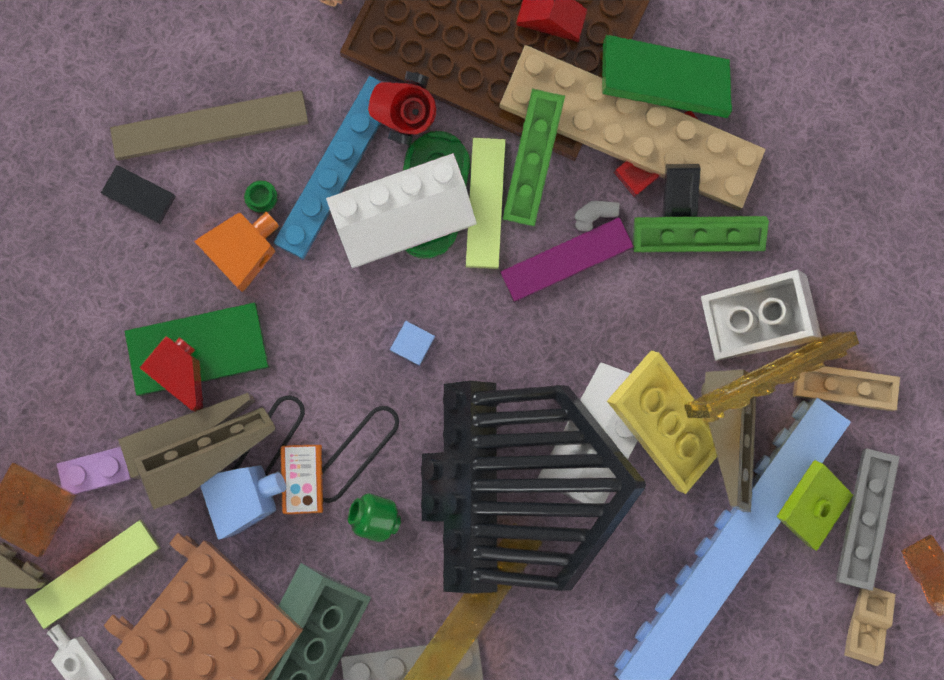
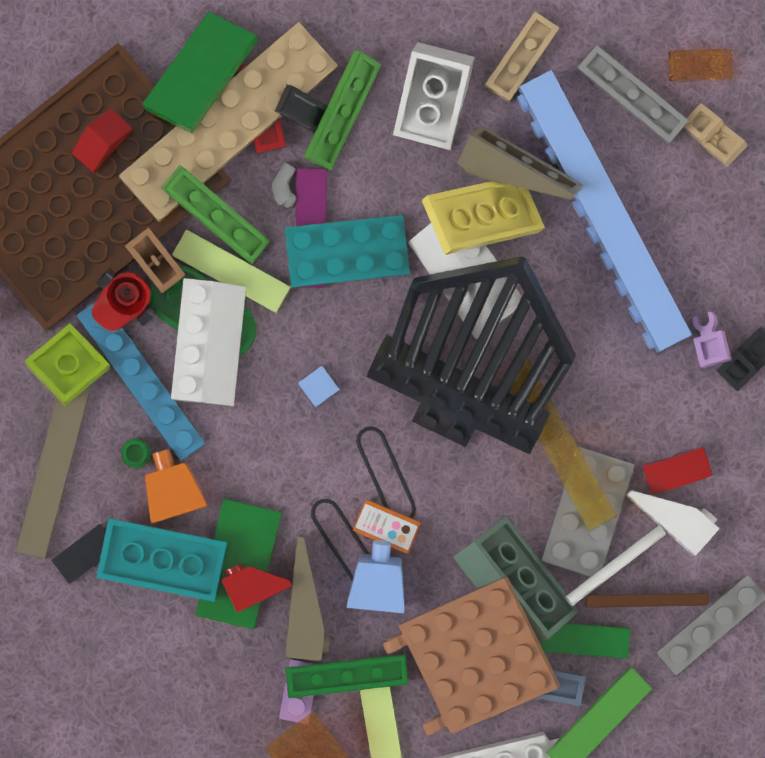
camera: 60 degrees left, 5 degrees up
dark tan slope [133,407,276,510] -> none
green head [348,493,401,542] -> none
clear yellow plate [684,331,859,422] -> none
lime plate [777,460,854,551] -> none
none -> lime plate [24,323,110,406]
none -> teal plate [96,518,228,602]
none -> medium nougat slope [125,227,186,293]
none -> teal plate [284,215,410,288]
none -> green tile [285,654,409,698]

